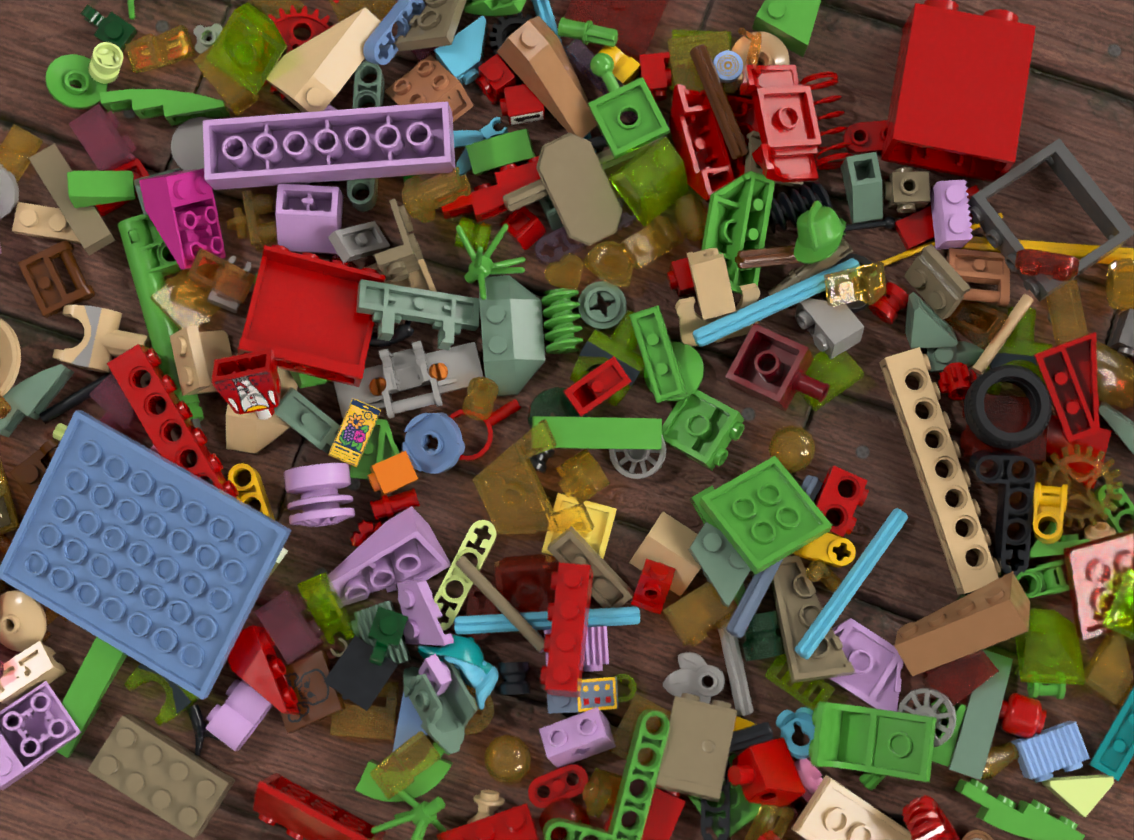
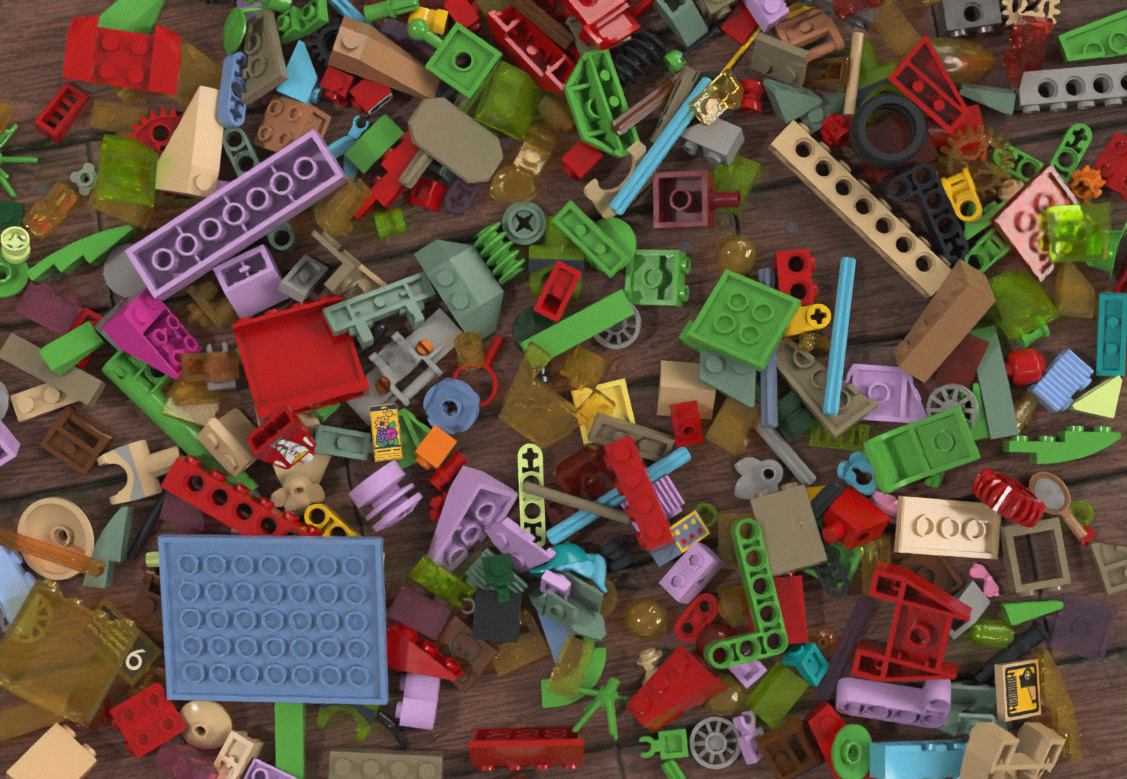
camera: 25 degrees left, 5 degrees up
bright green plant [456,224,526,300] -> none
clear yellow tile [545,253,584,290] -> none
tan hinge [687,248,736,320] -> none
bright green piece [794,200,846,264] -> none
none -> tan plate [270,472,325,517]

